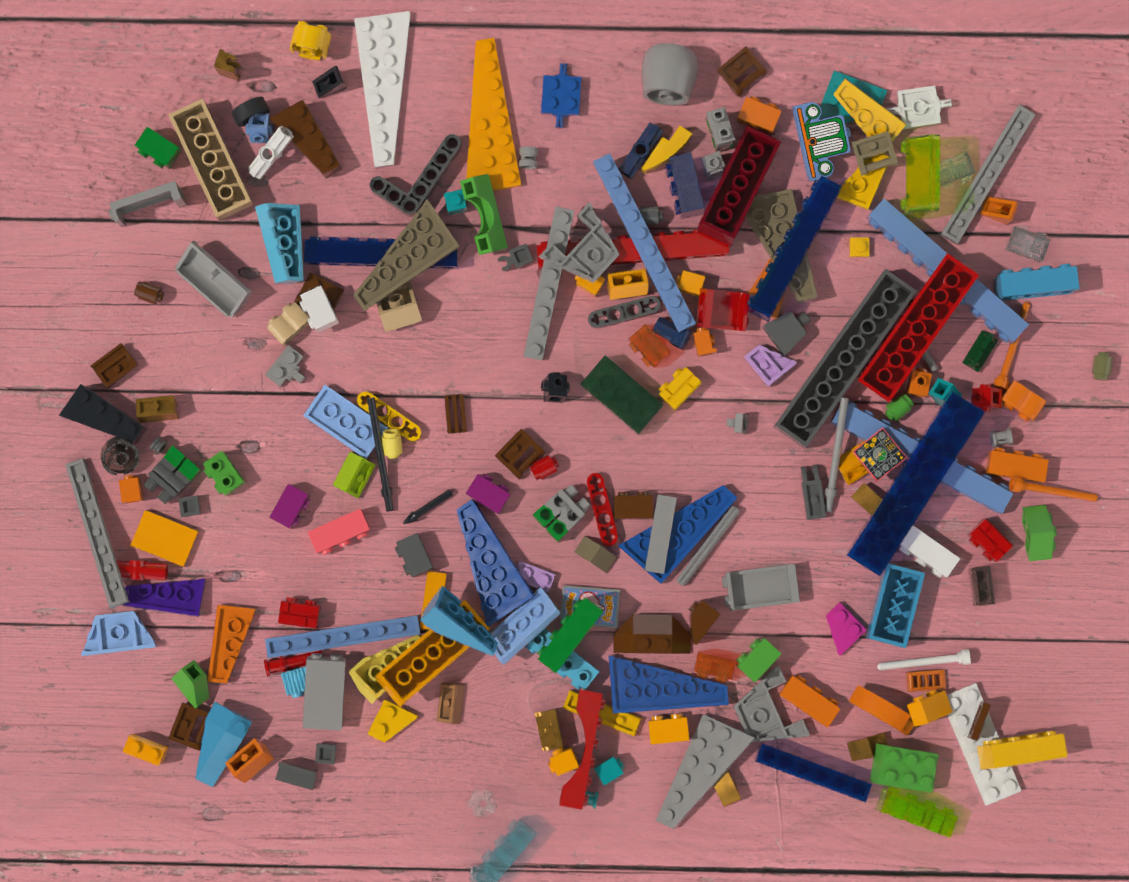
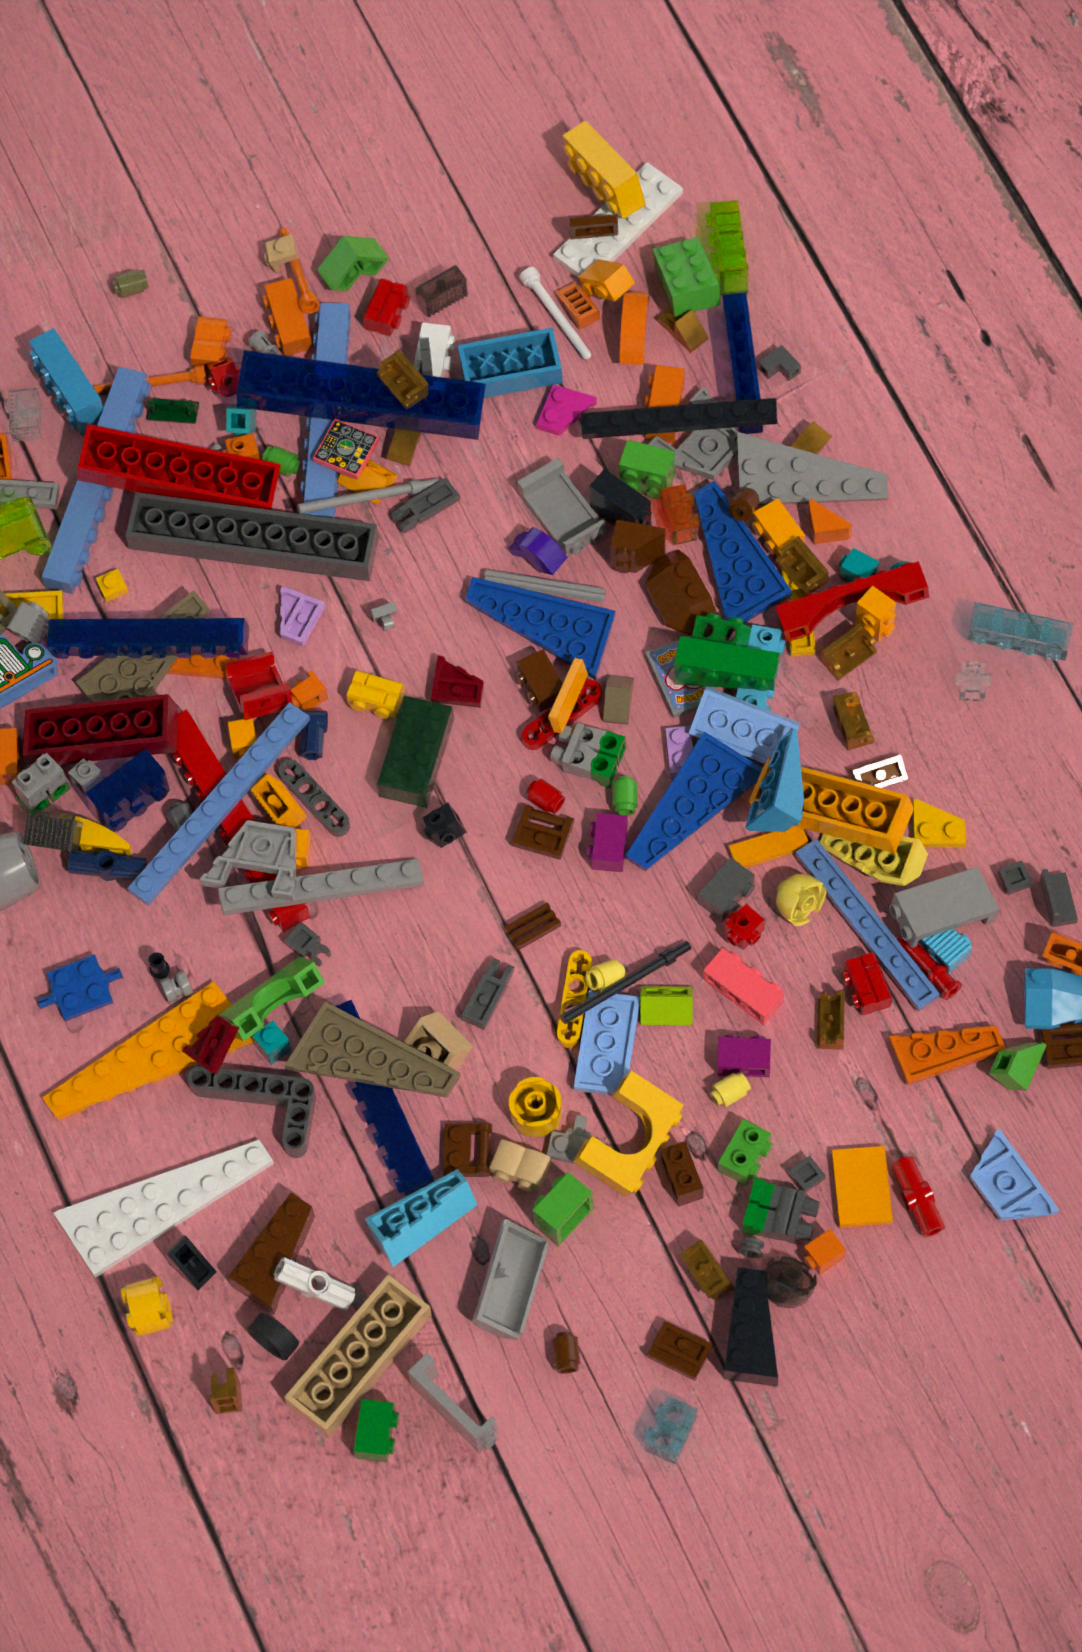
camera: 115 degrees left, 20 degrees down
light grey tile [65,458,129,608] -> none
dark purple wing [123,578,206,617] -> none
medium blue brick [246,113,274,143] -> none
white brick [299,286,339,333] -> none
black piece [403,489,453,524] -> none
clear orange brick [628,324,671,369] -> none
light grey tile [645,495,677,574] -> none
dark grey torso [762,312,811,356] -> none
none -> light grey brick [7,601,52,644]
none -> clear smoke brick [23,810,83,852]
none -> black pin [148,952,170,979]
none -> dark red wing [182,1015,240,1074]
none -> tan bracket [264,234,299,273]
none -> pearl gold hinge [377,349,429,410]
none -> dark grey plate [417,337,434,383]
none -> dark red wing [431,655,484,708]
none -> dark grey hinge [461,959,515,1030]
none -> dark purple brick [508,527,568,575]
none -> yellow brick [509,1077,562,1137]
none -> bright green piece [533,1172,594,1247]
none -> light orange tile [548,658,588,733]
none -> yellow arch [573,1070,684,1196]
none -> black plate [581,398,778,439]
none -> black brick [589,469,652,526]
none -> bright green brick [612,776,638,816]
none -> clear light blue brick [643,1396,698,1464]
none -> reddish brown brick [660,1141,703,1207]
none -> green brick [692,613,751,647]
none -> light yellow brick [710,1072,751,1108]
none -> red brick [725,903,765,950]
none -> reddish brown brick [729,488,759,521]
none -> dark grey piece [758,345,801,381]
none -> pearl gold hinge [776,536,829,595]
none -> light yellow cylinder [776,874,827,926]
none -> orange slope [808,499,852,544]
none -> pearl gold hinge [817,990,845,1049]
none -> pearl gold hinge [832,692,874,750]

